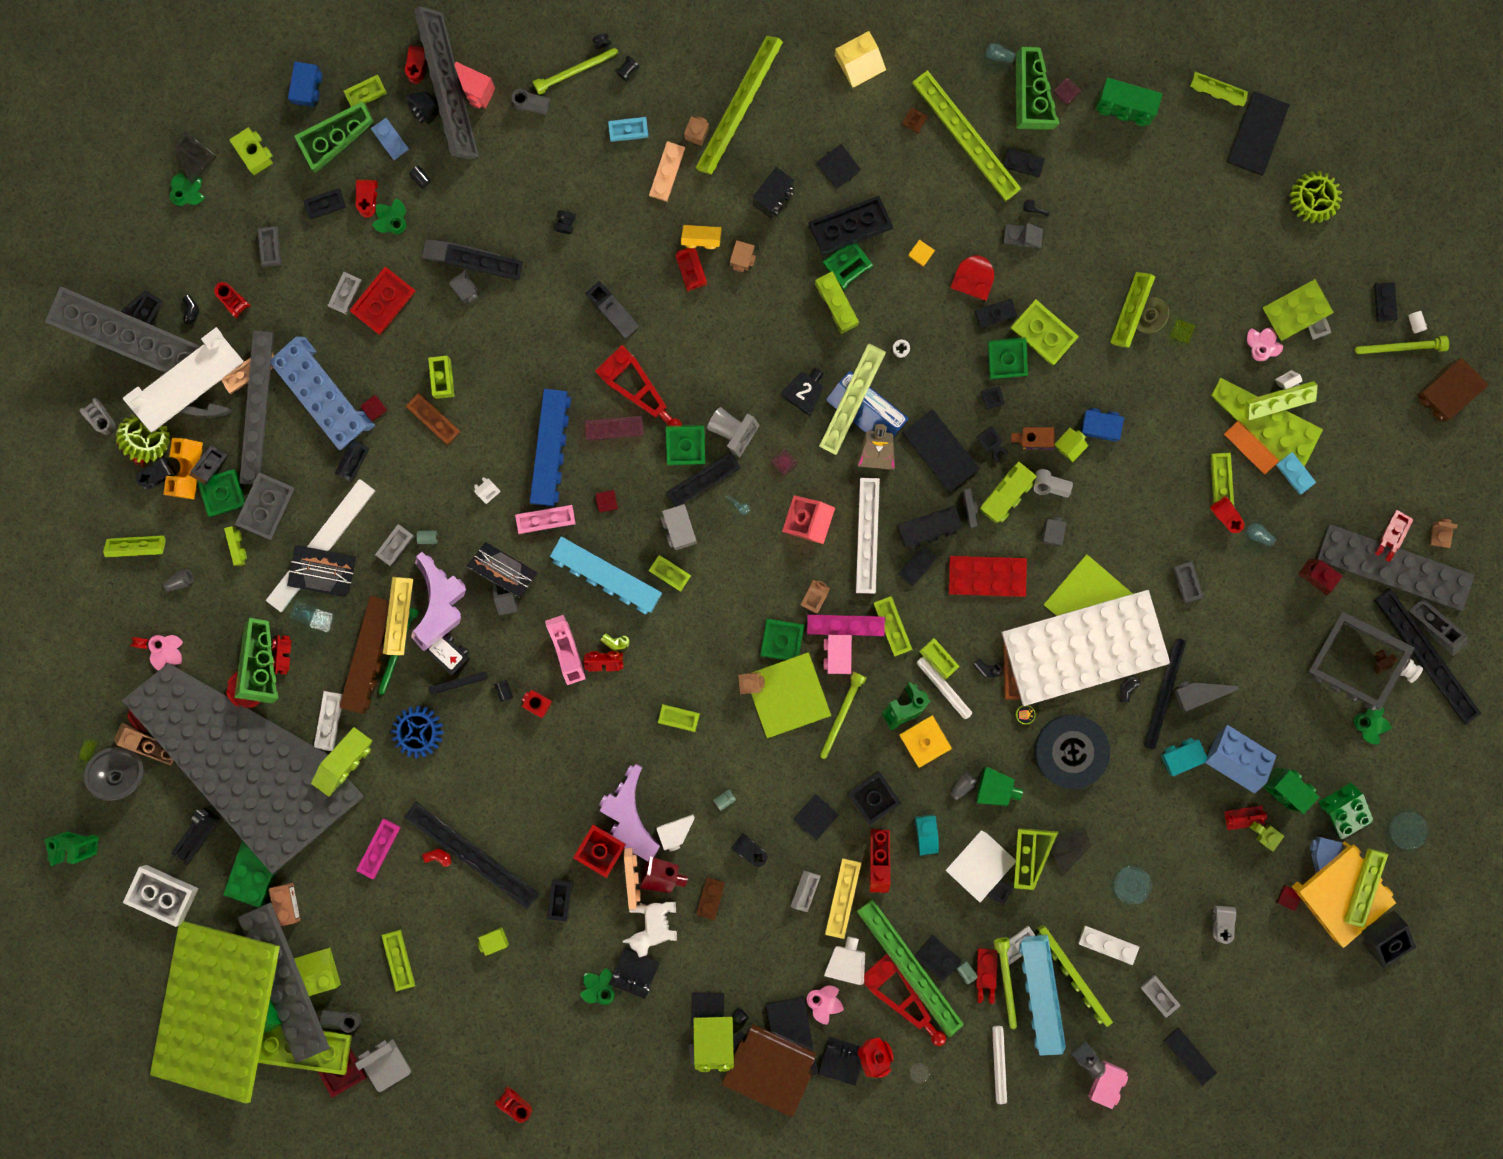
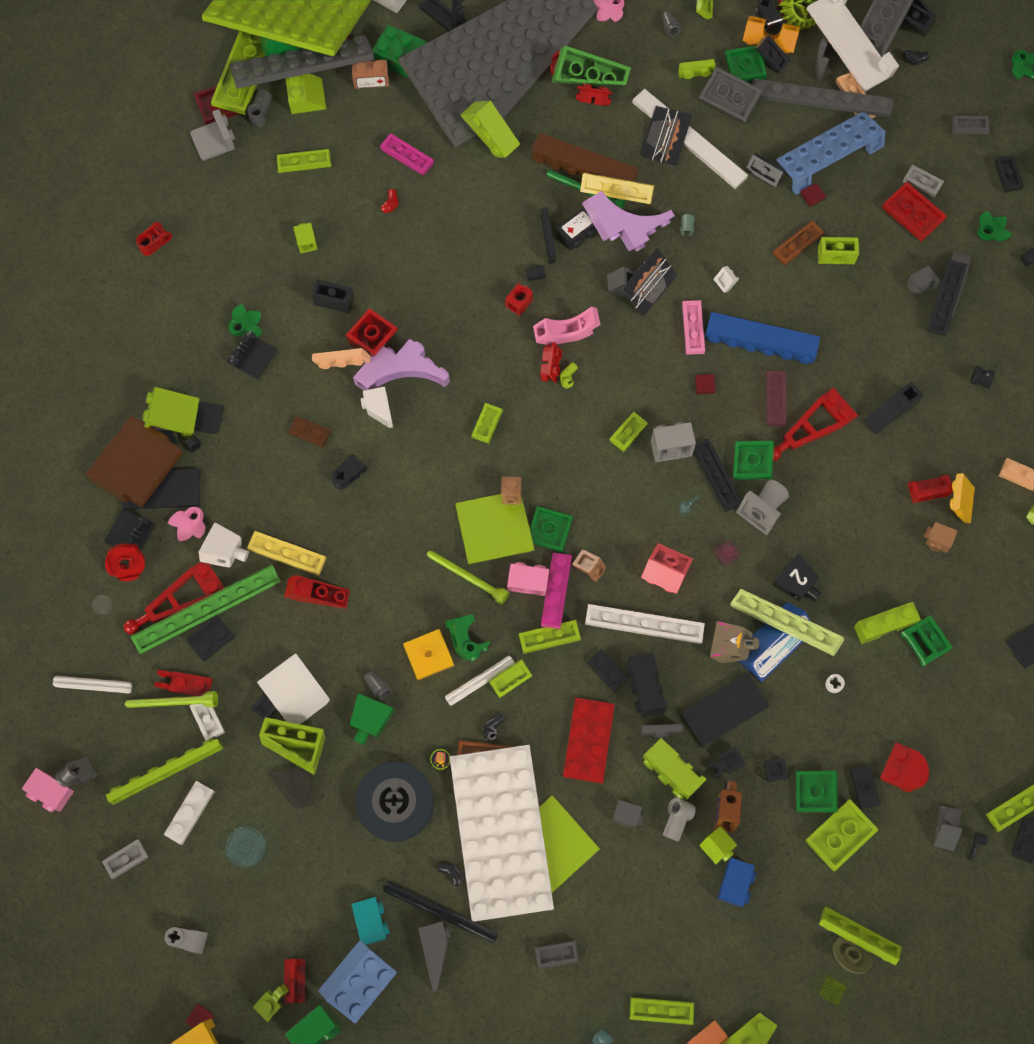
camera: 100 degrees right, 15 degrees down
red piece [214,282,251,319] -> none
clear light blue slope [290,600,335,632] -> none
white tile [314,691,343,751] -> none
red piece [356,179,378,218] -> none
light grey plate [375,524,414,567] -> none
blue gear [391,706,444,758] -> none
black tile [404,802,539,909] -> none
medium azure brick [550,537,663,614] -> none
white animal [623,902,677,957] -> none
dark red torso [640,857,688,893] -> none
sand green piece [713,789,736,811] -> none
black brick [753,166,795,219] -> none
light grey plate [791,870,821,912] -> none
black piece [793,794,839,840] -> none
black tile [808,196,893,256] -> none
black brick [847,770,901,825] -> none
yellow tile [908,240,935,267] -> none
teal slope [915,814,939,855] -> none
sand green piece [956,961,978,984] -> none
medium azure brick [1019,935,1066,1055] -> none
black tile [1164,1028,1217,1086] -> none
red piece [1210,495,1244,533] -> none

